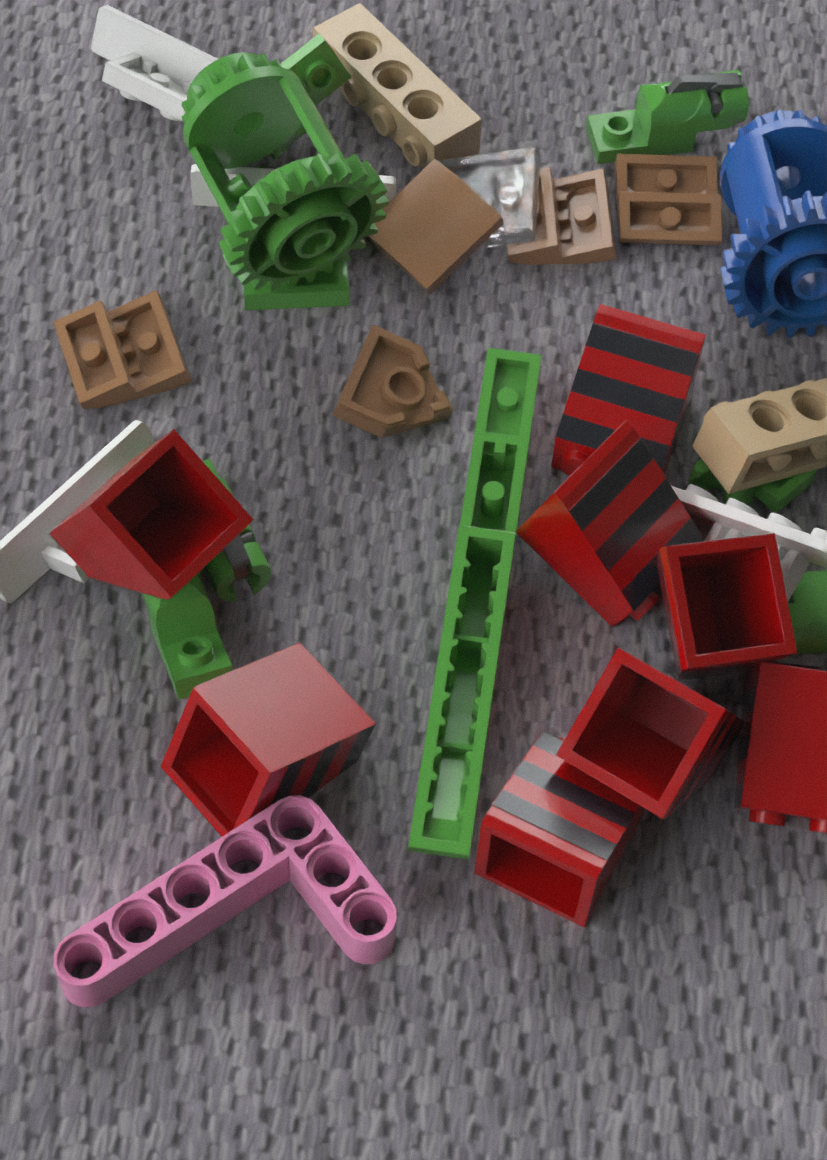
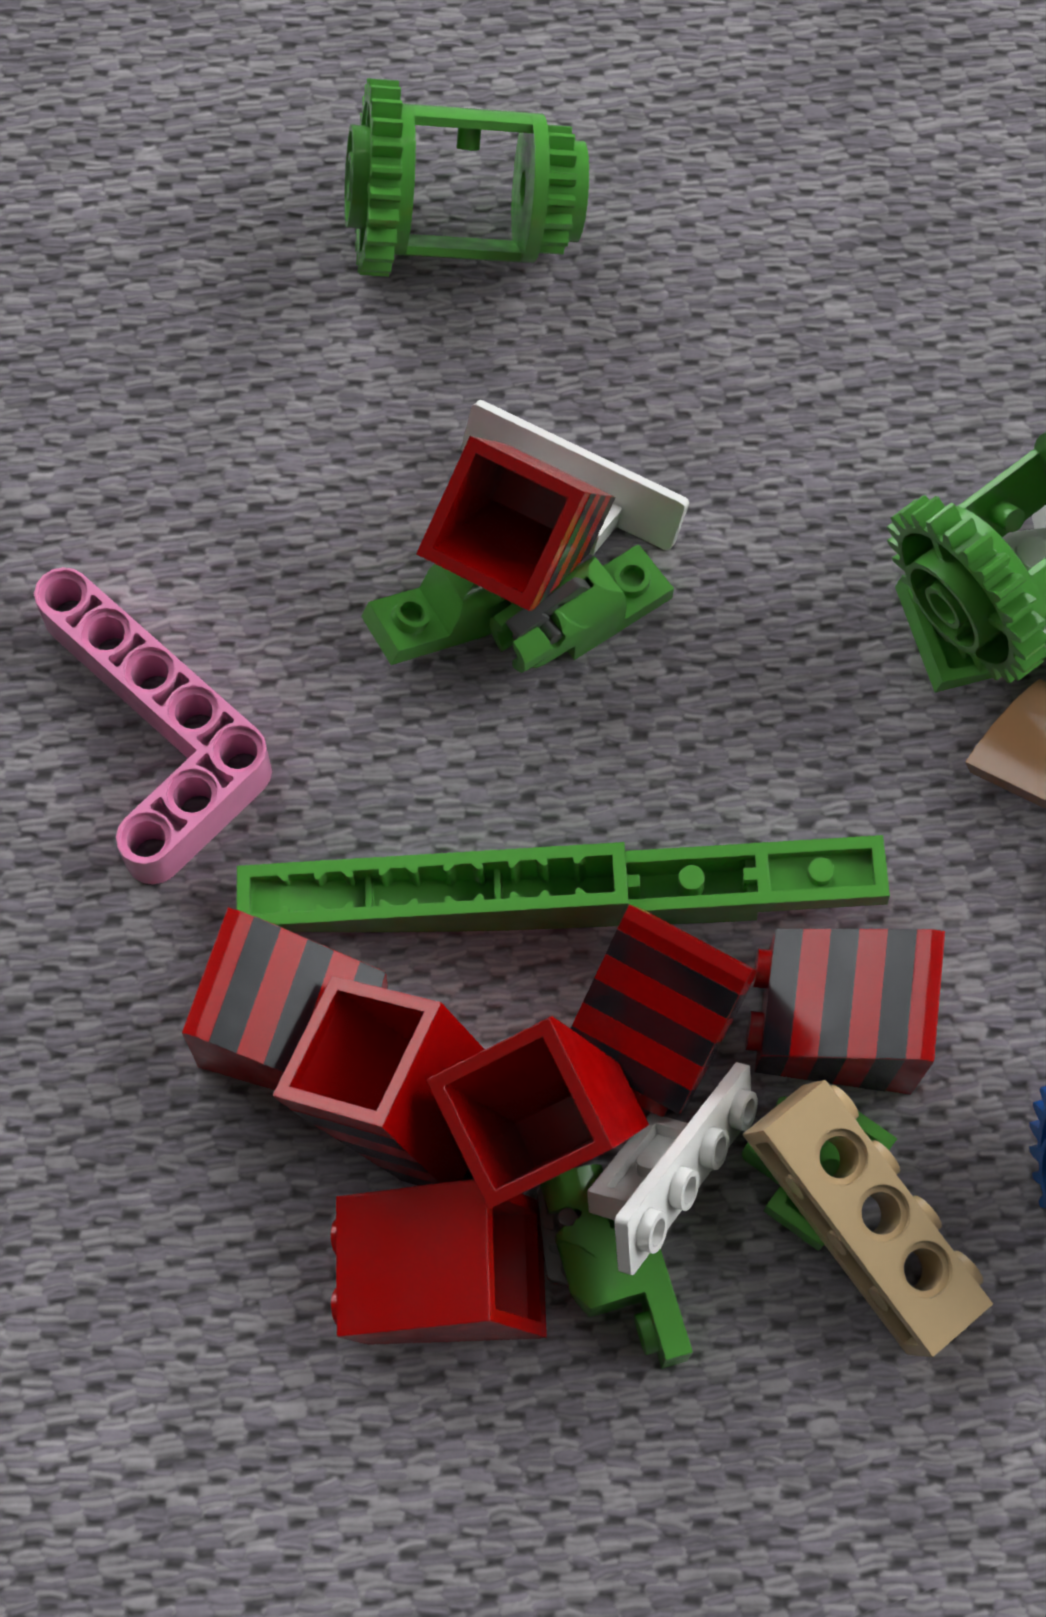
camera: 80 degrees right, 10 degrees up
medium nougat slope [53,290,192,409] -> none
slope [160,642,376,837] -> none
medium nougat plate [332,324,454,438] -> none

